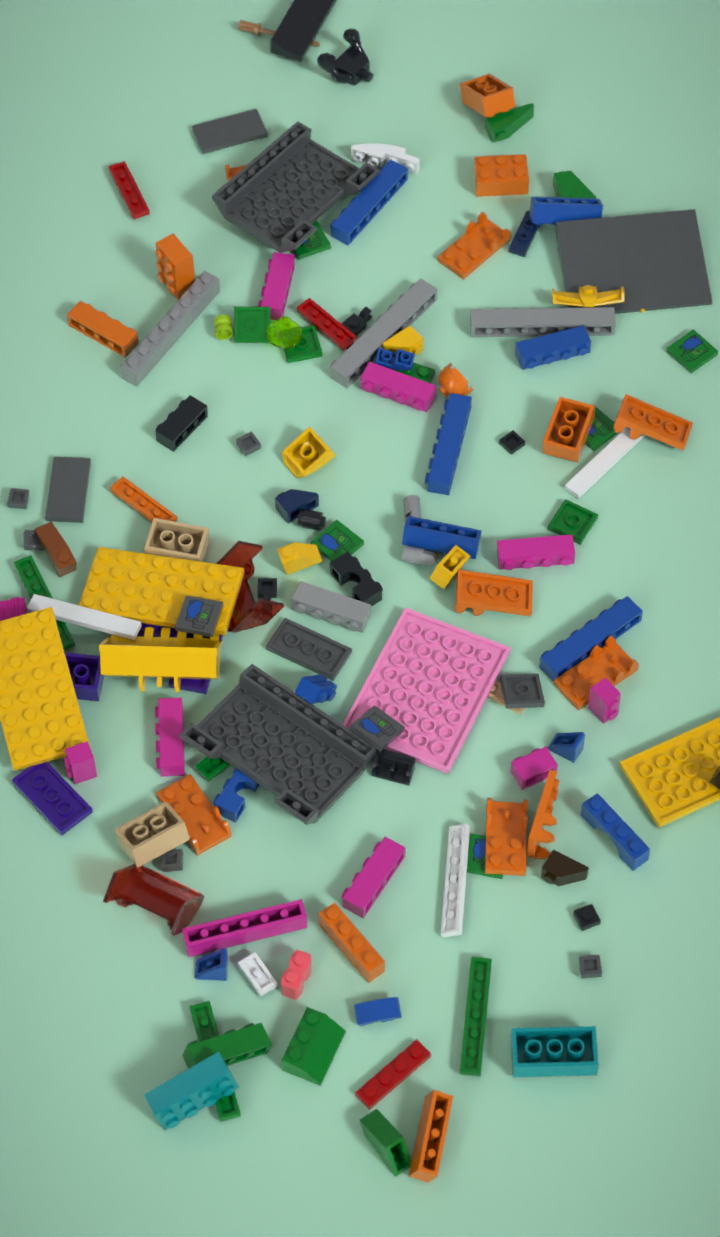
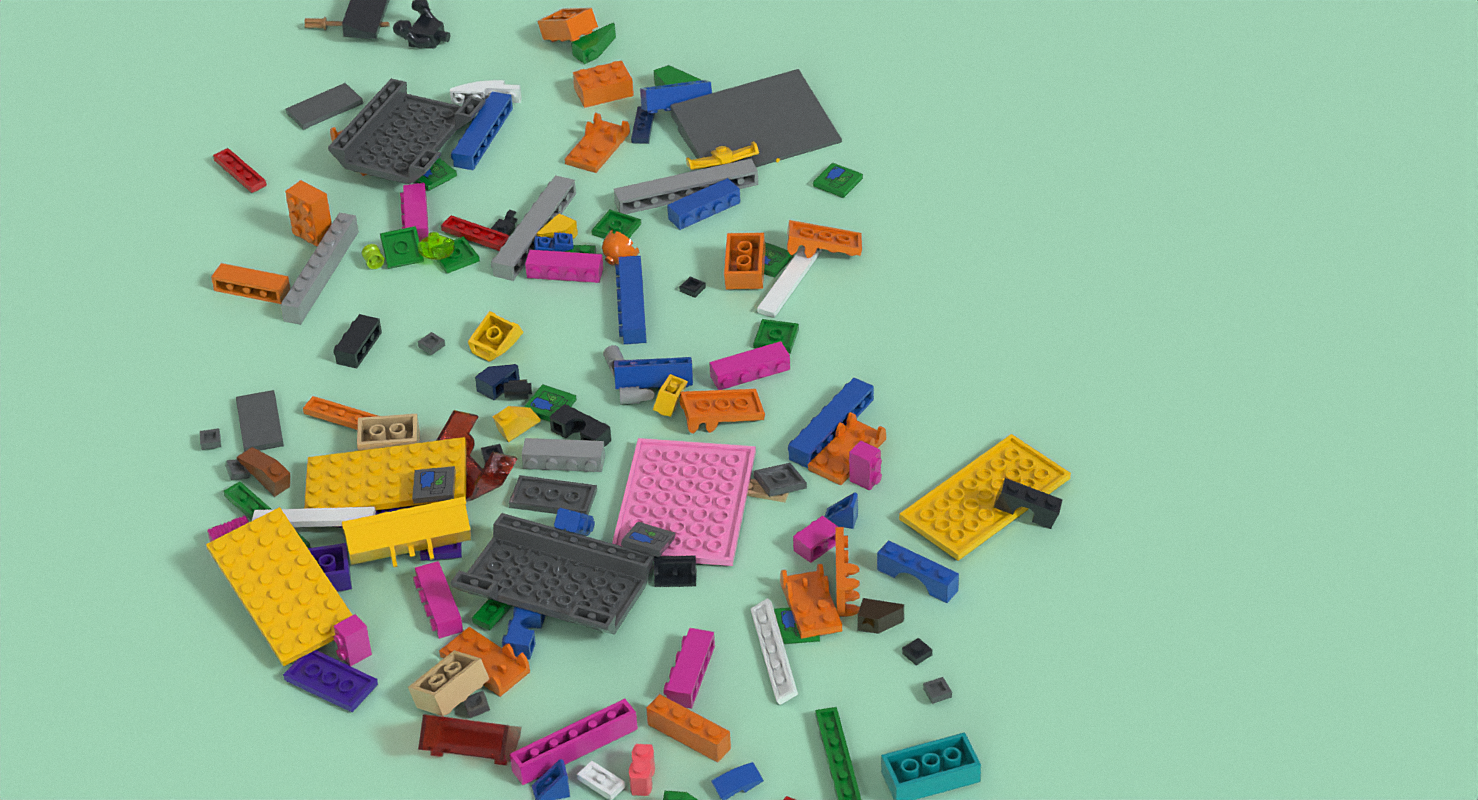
camera: 15 degrees left, 15 degrees down
none -> green tile [591,210,641,239]

